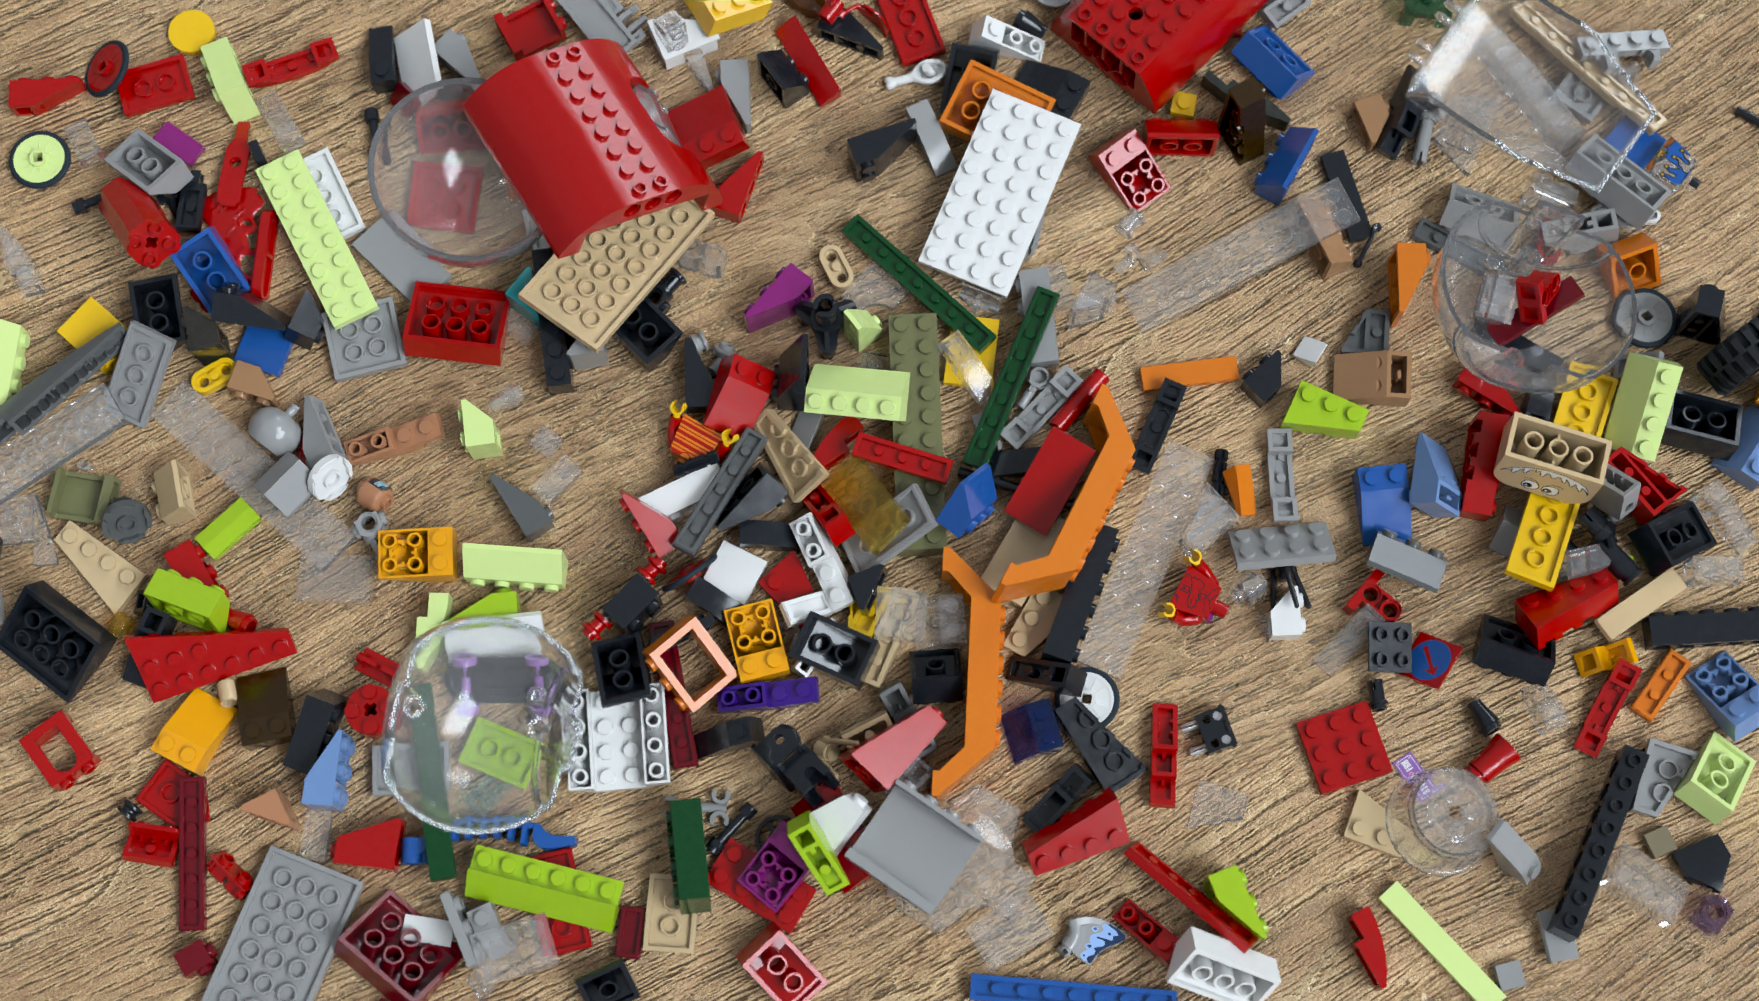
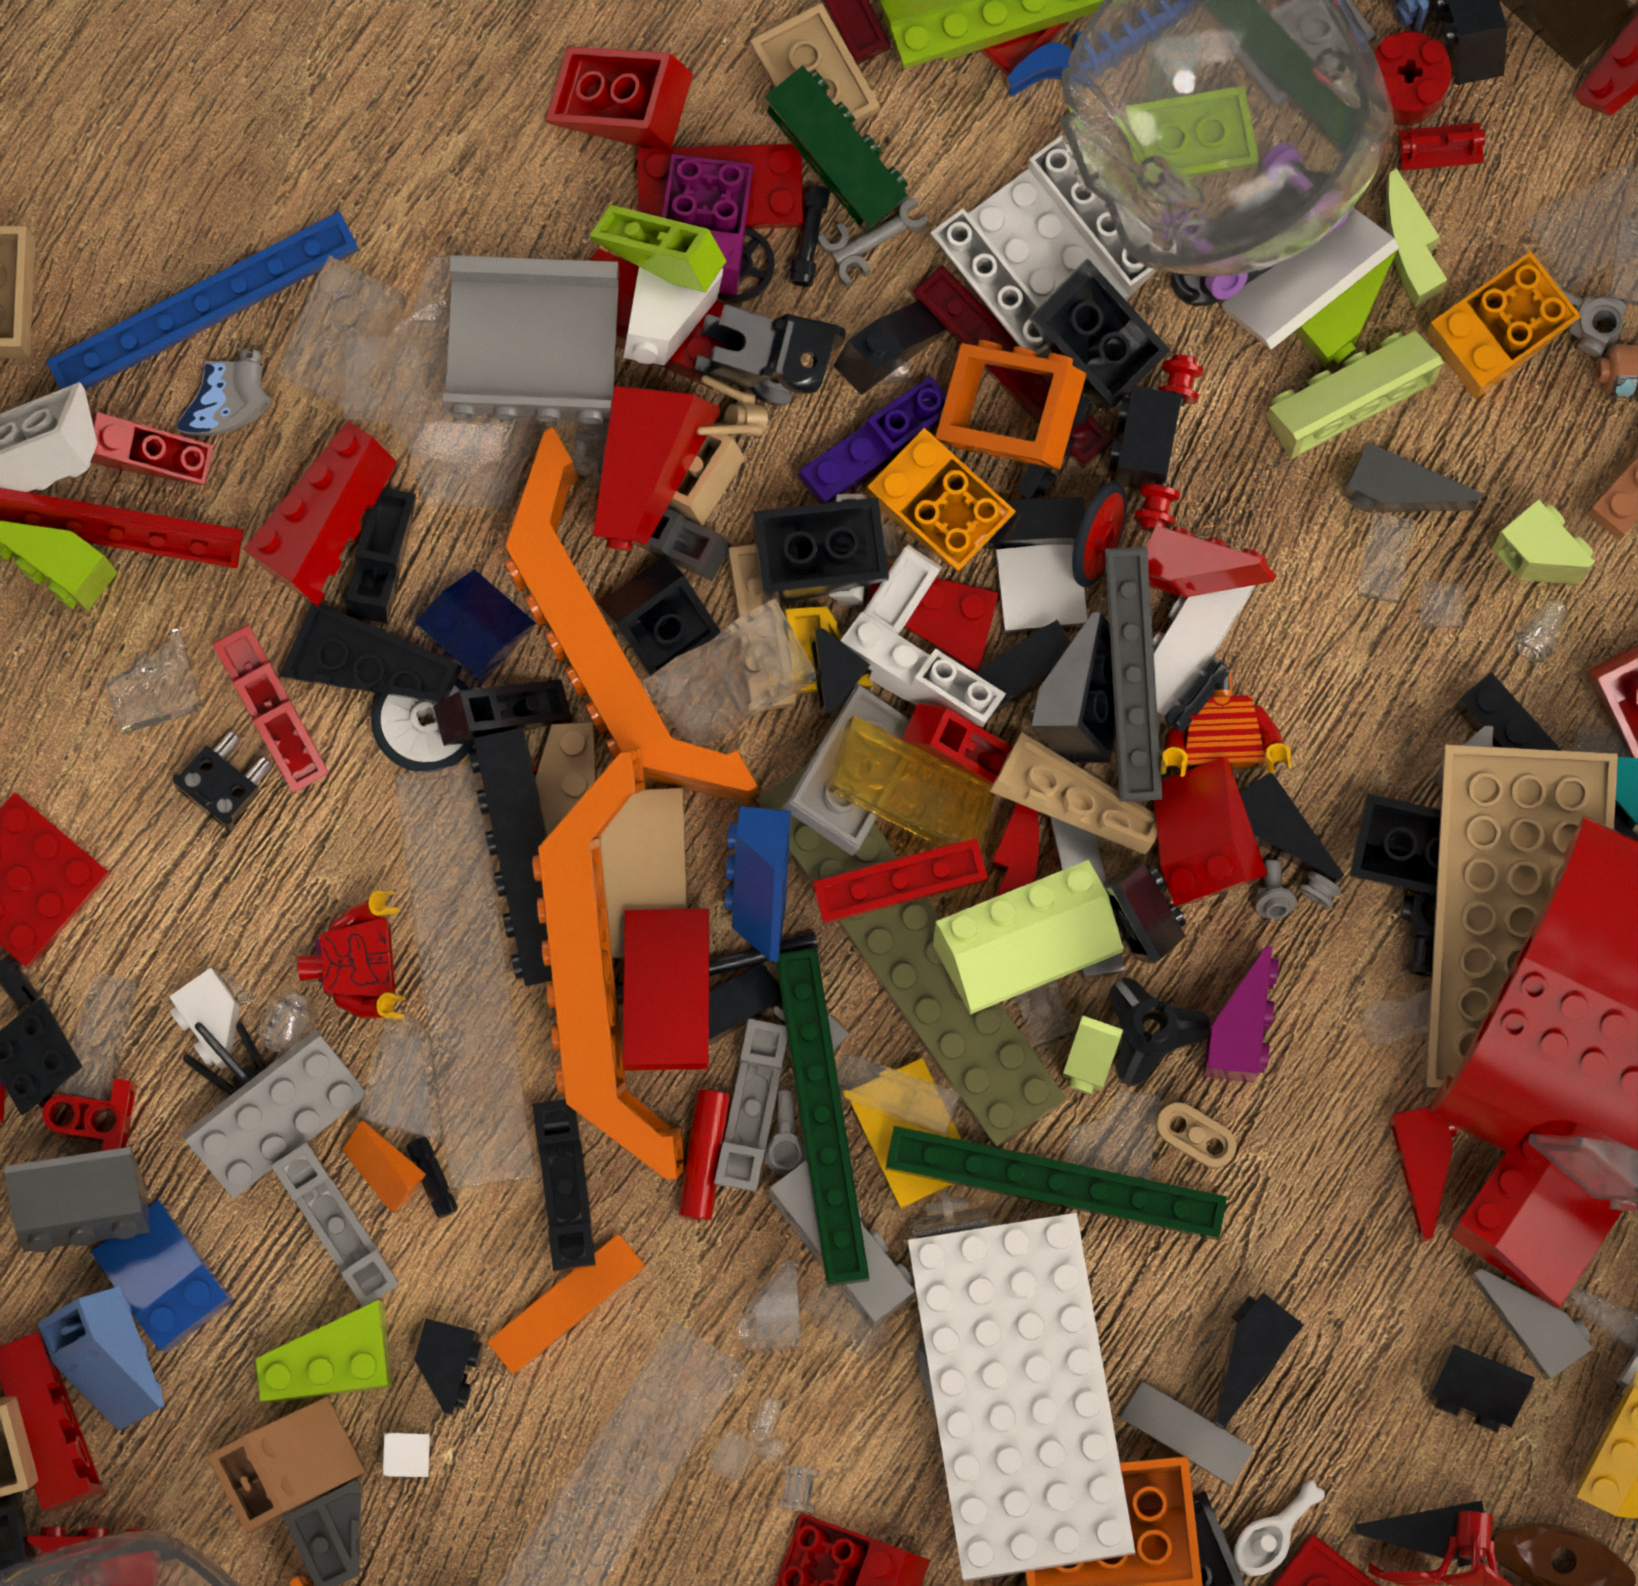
camera: 155 degrees right, 5 degrees up
red slope [775,16,841,107] -> none

